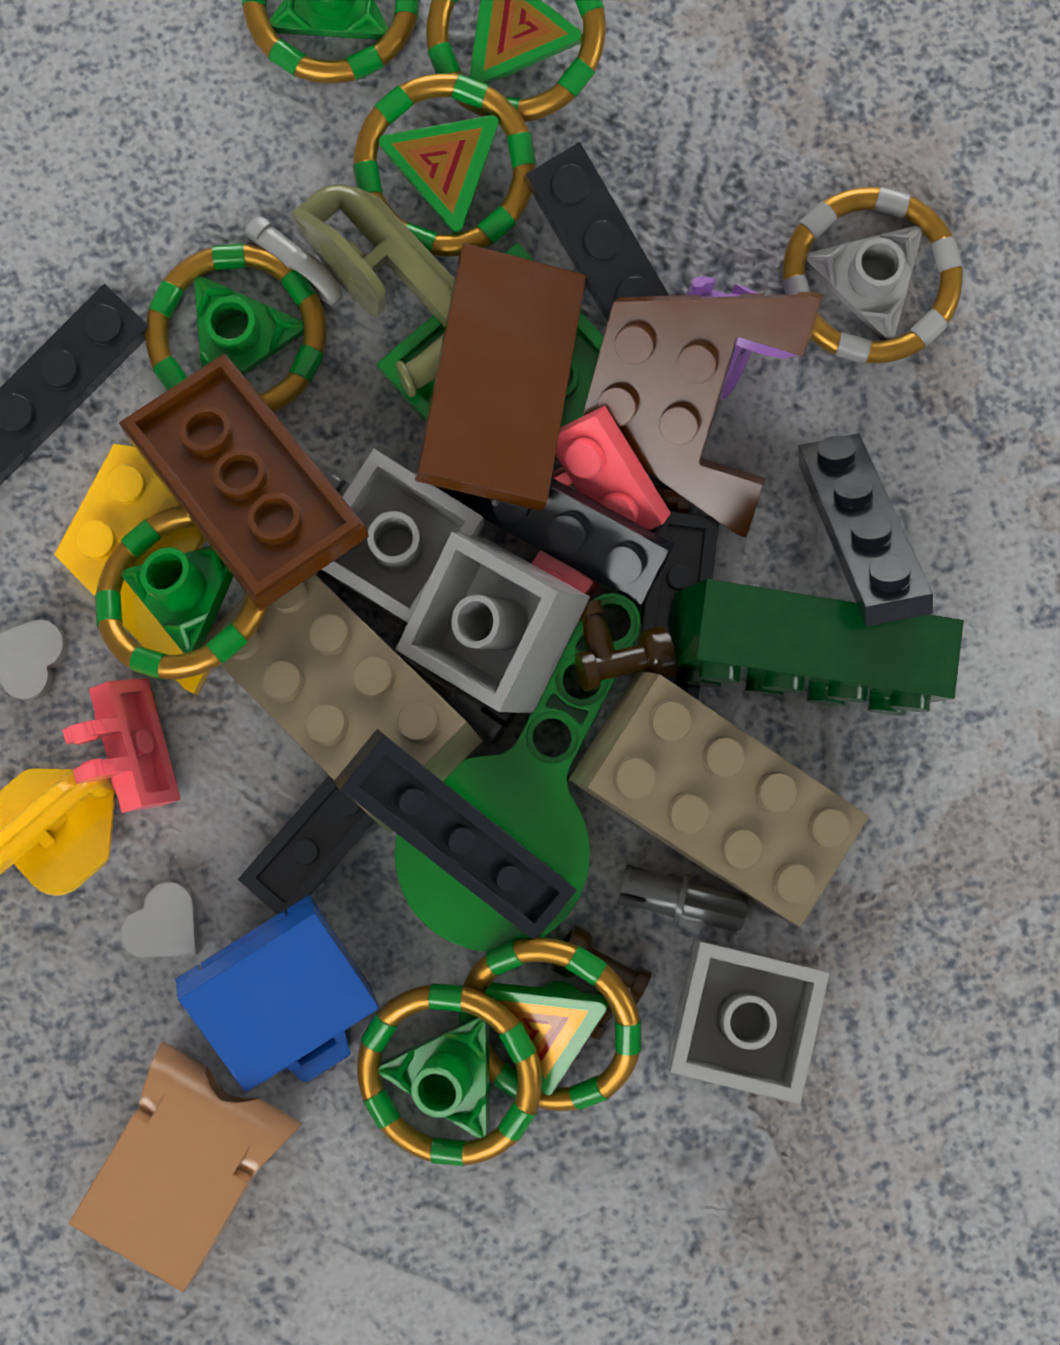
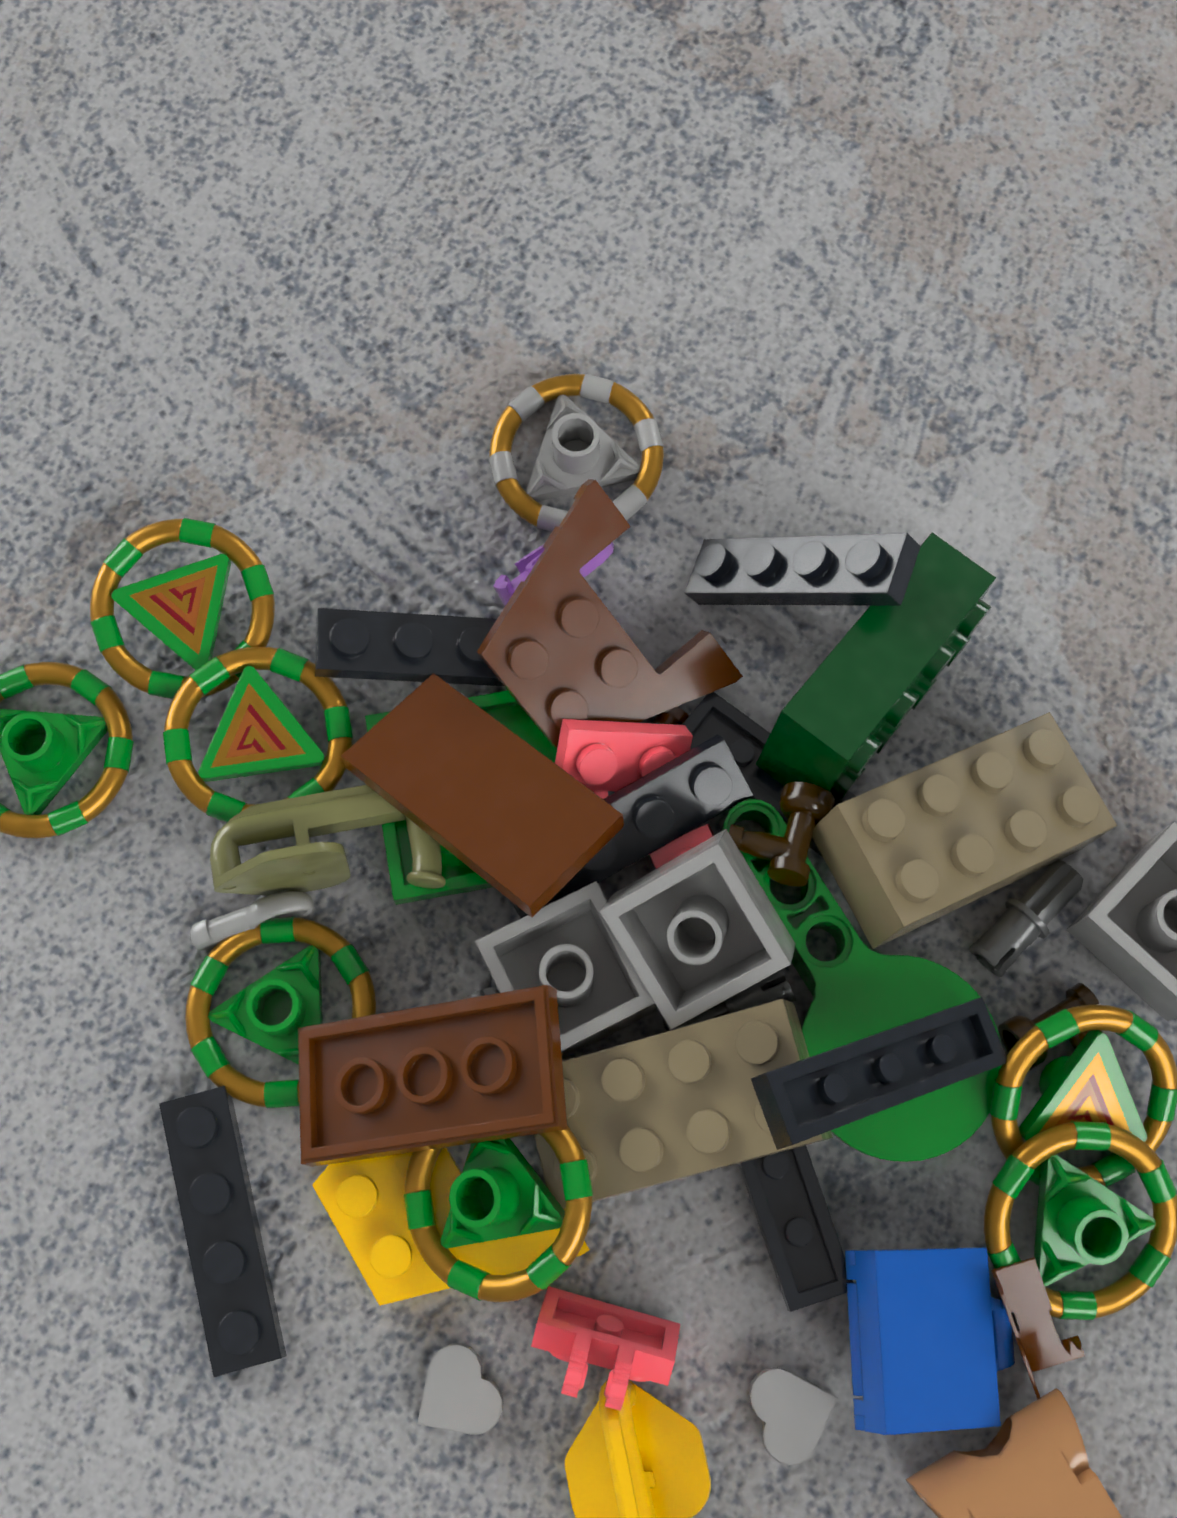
camera: 55 degrees left, 10 degrees down
none -> piece [991,1257,1085,1400]

